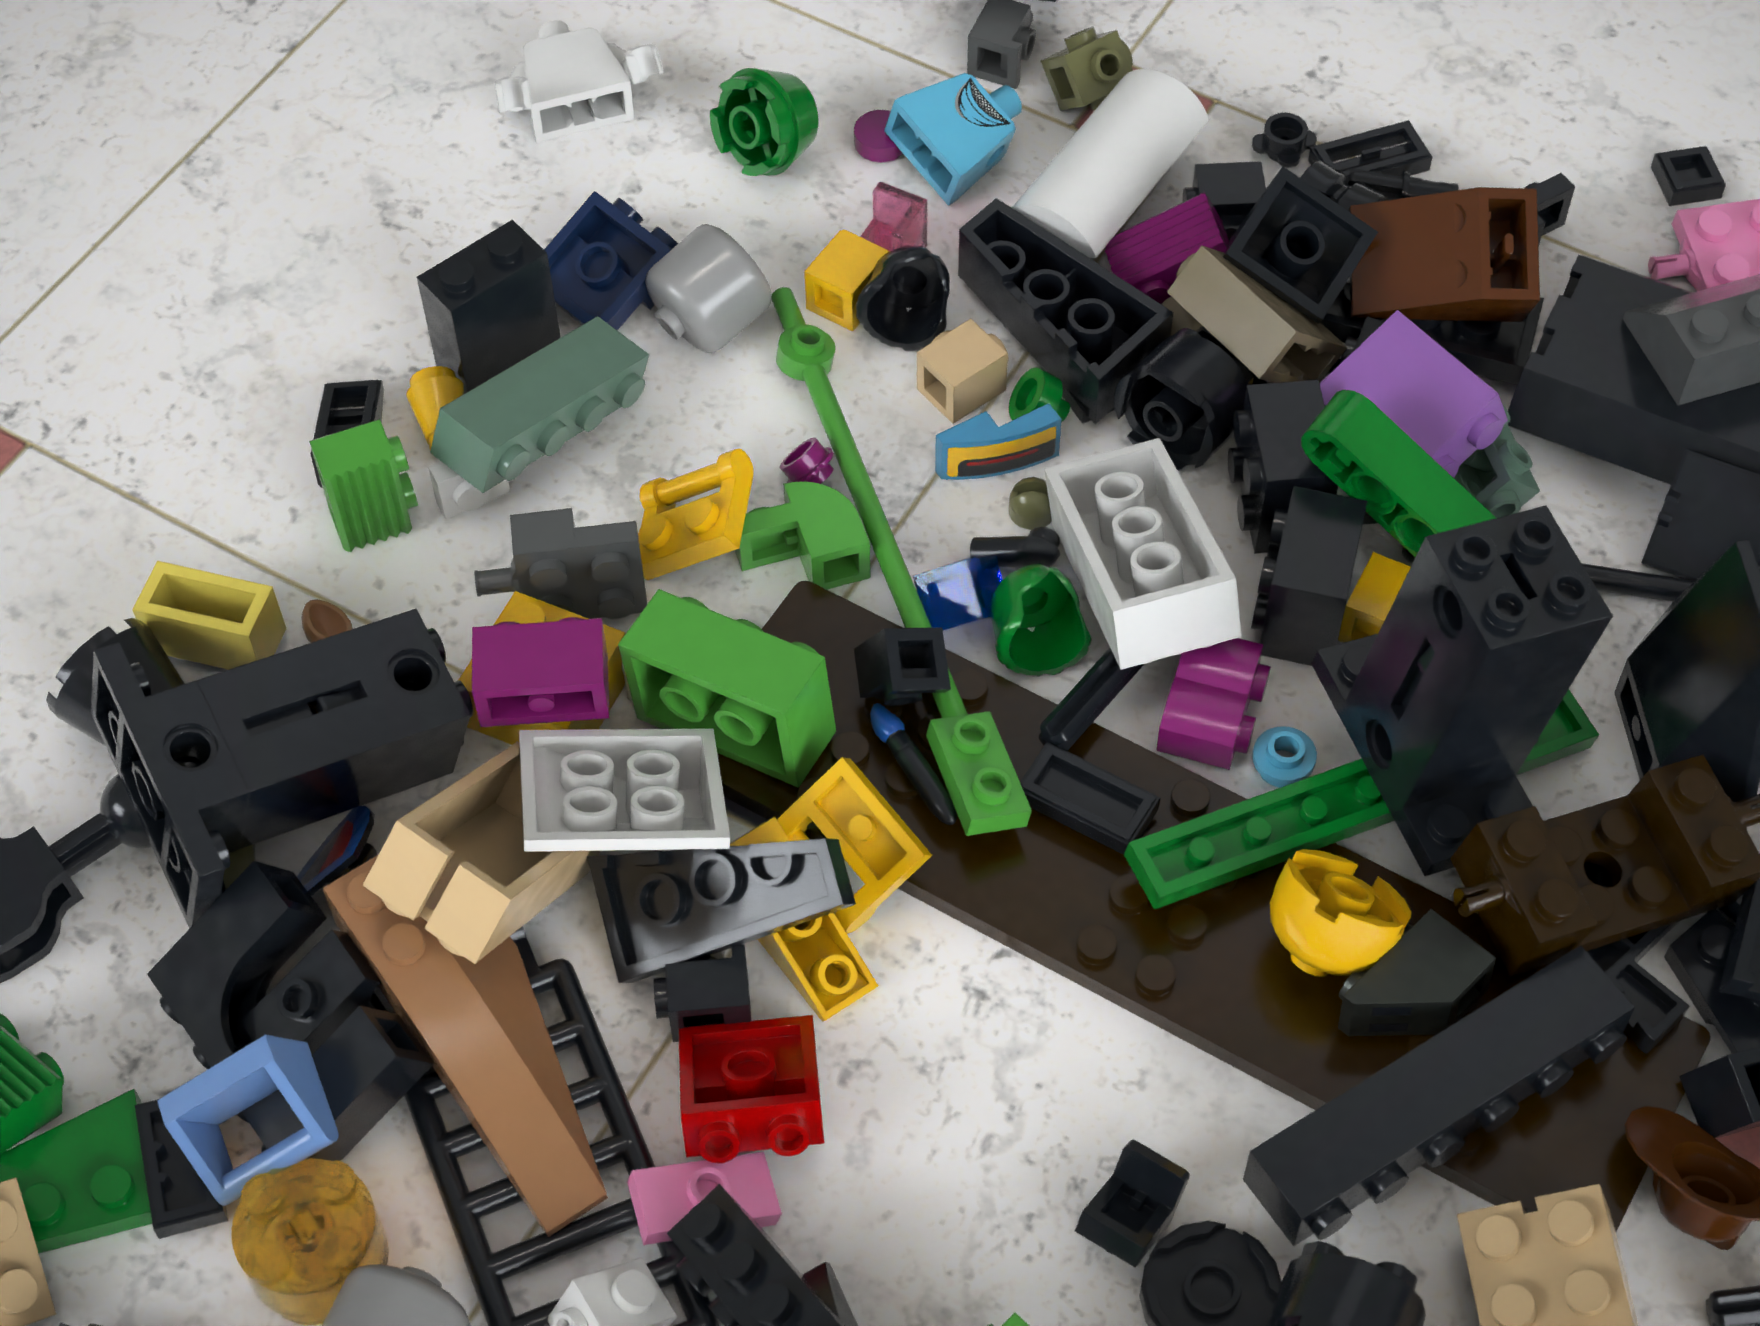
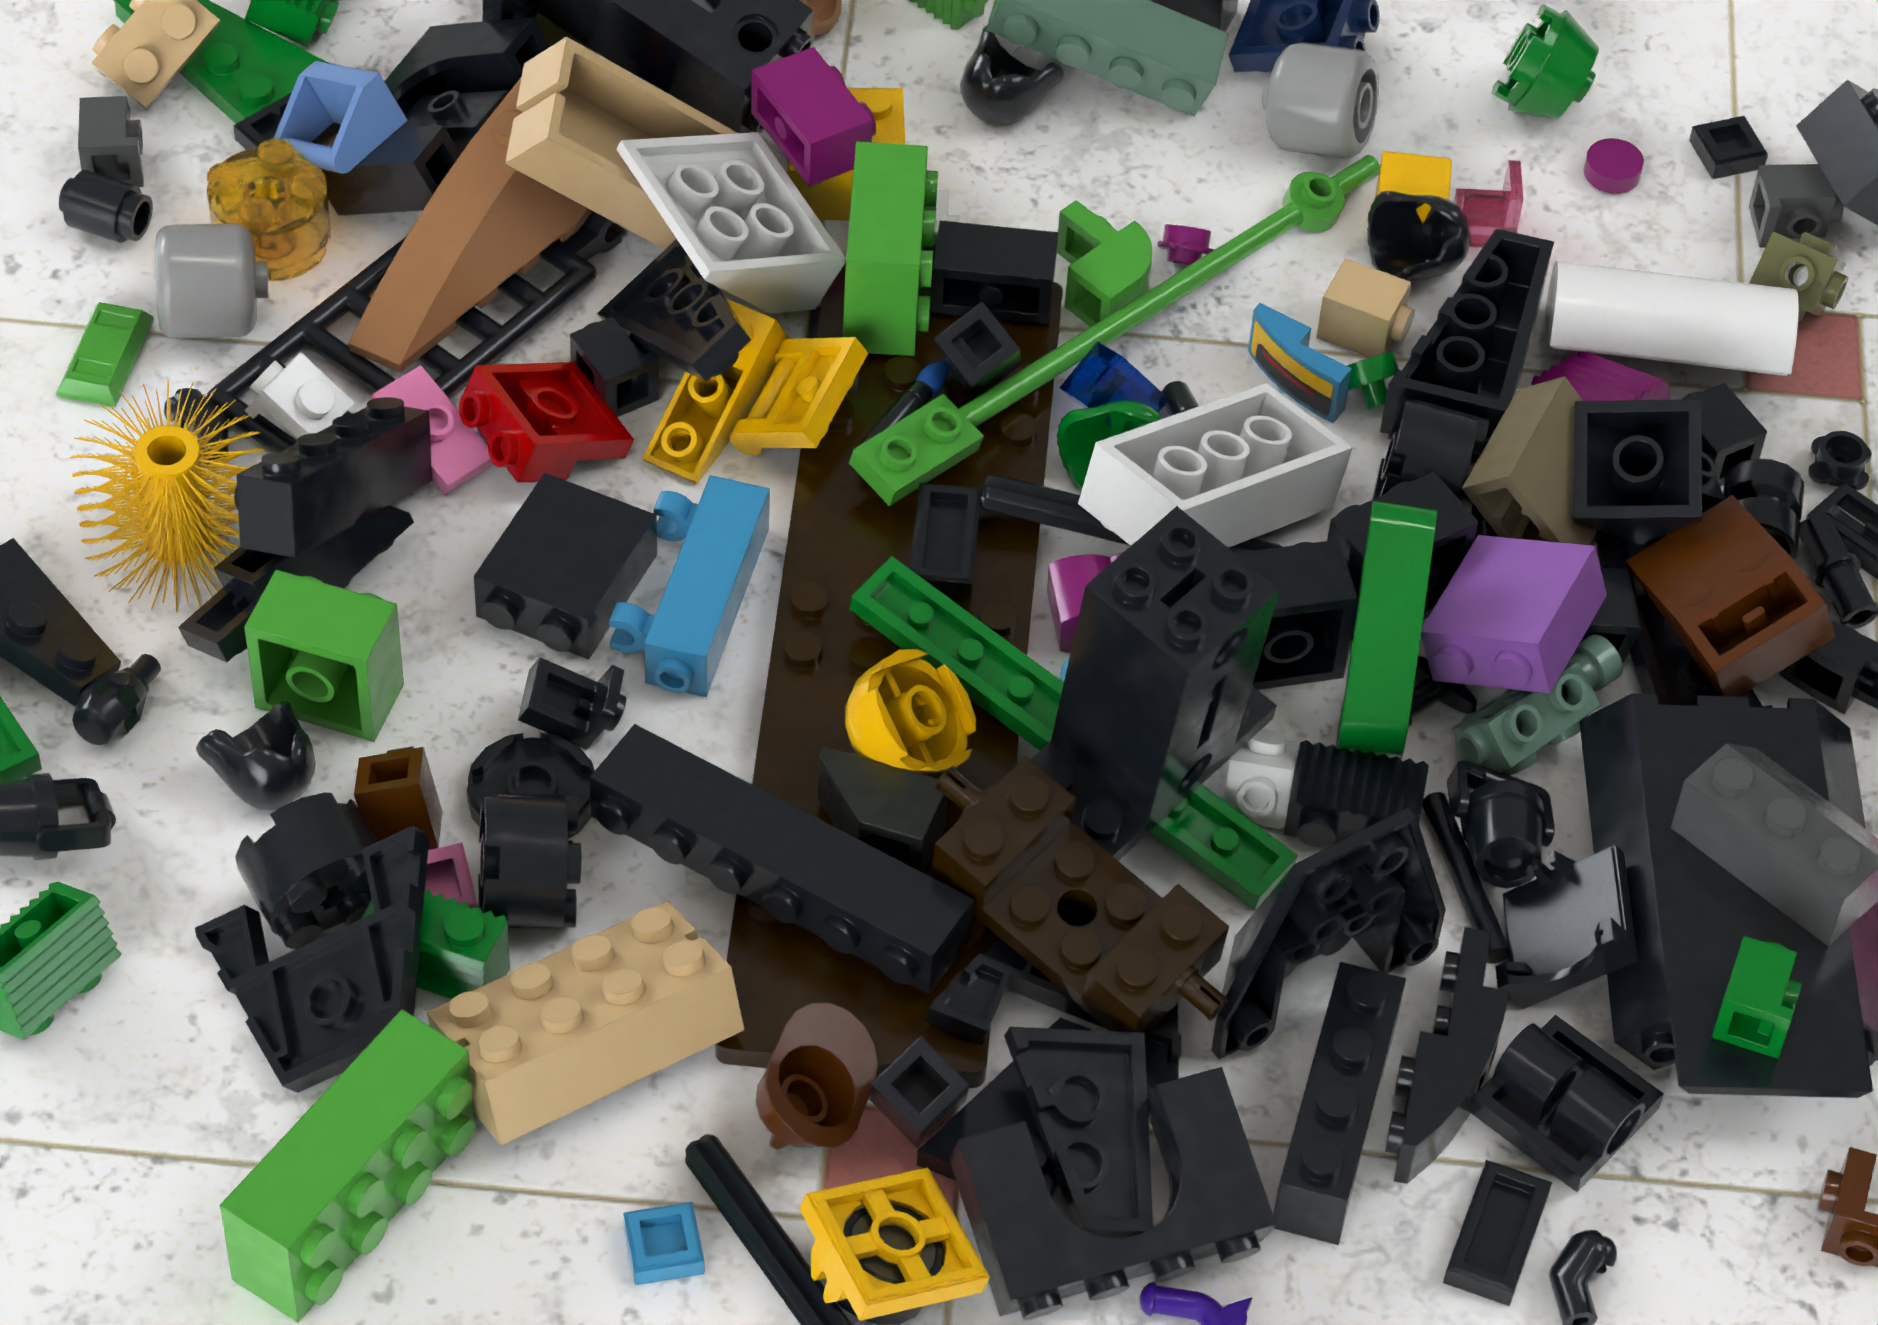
camera: 60 degrees right, 5 degrees down
dark grey plate [474,508,647,619] -> none
yellow plate [638,449,754,581] -> none
medium azure torso [884,73,1022,206] -> none
yellow panel [1338,552,1411,643] -> none
none -> black brick [474,472,657,660]
none -> dark azure brick [609,475,770,697]
none -> black brick [930,220,1059,324]
none -> black hair [960,26,1064,125]
none -> black piece [1447,760,1555,888]
none -> black tile [1689,116,1768,179]

